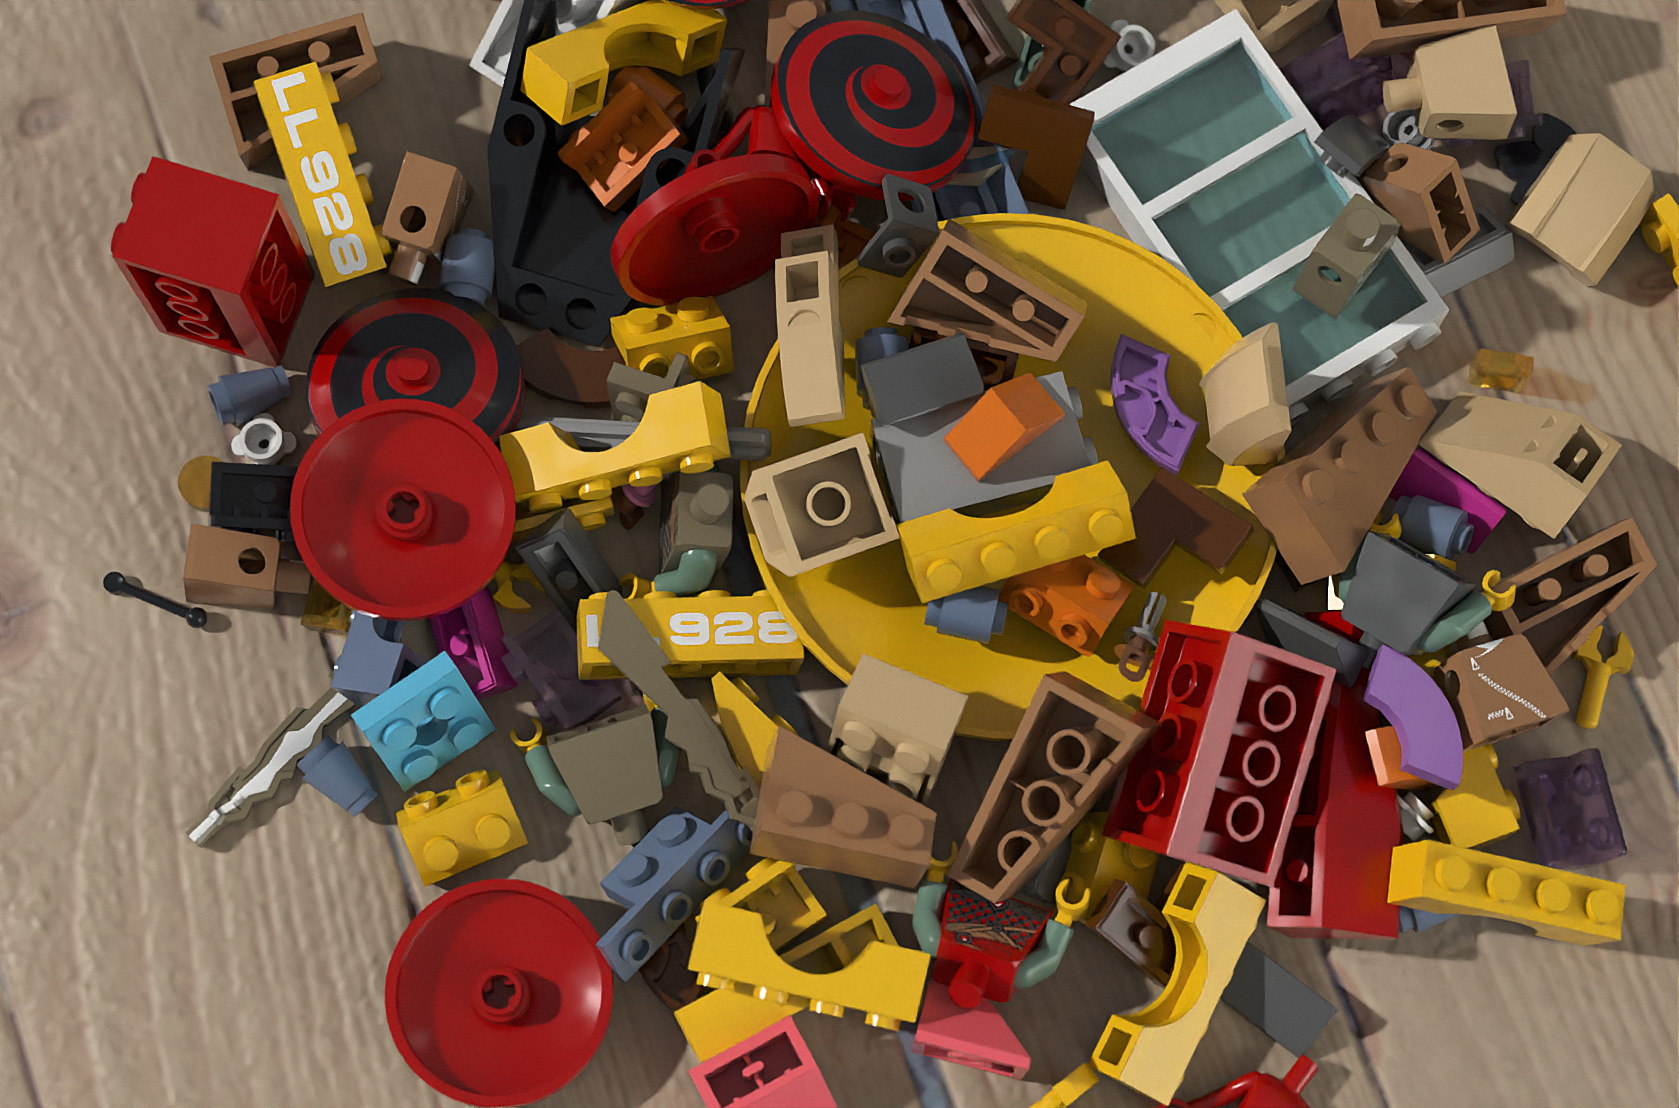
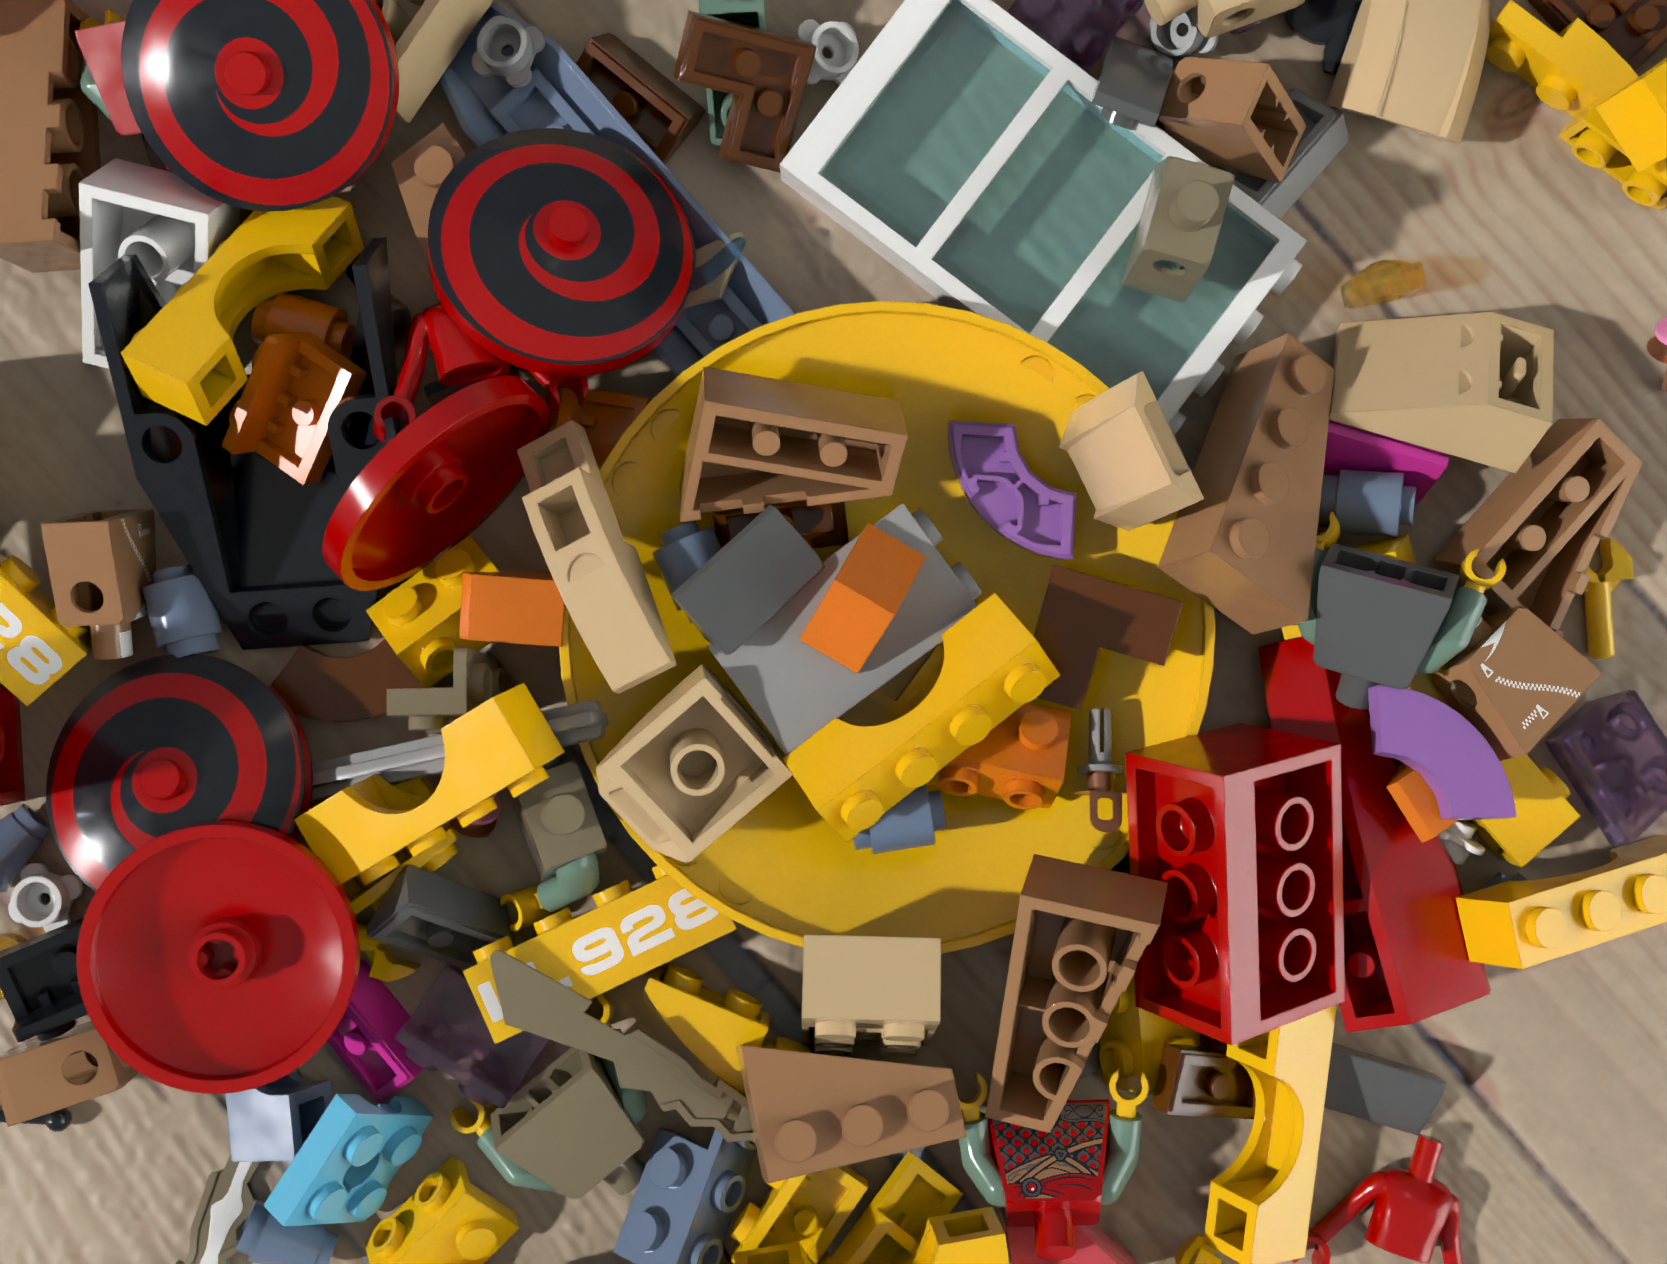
camera: 20 degrees left, 15 degrees up
dark grey bracket [857,174,940,278] -> none
reddish brown tile [978,84,1095,210] -> none
dark grey slope [1254,598,1369,688] -> none
none -> orange slope [459,571,565,647]

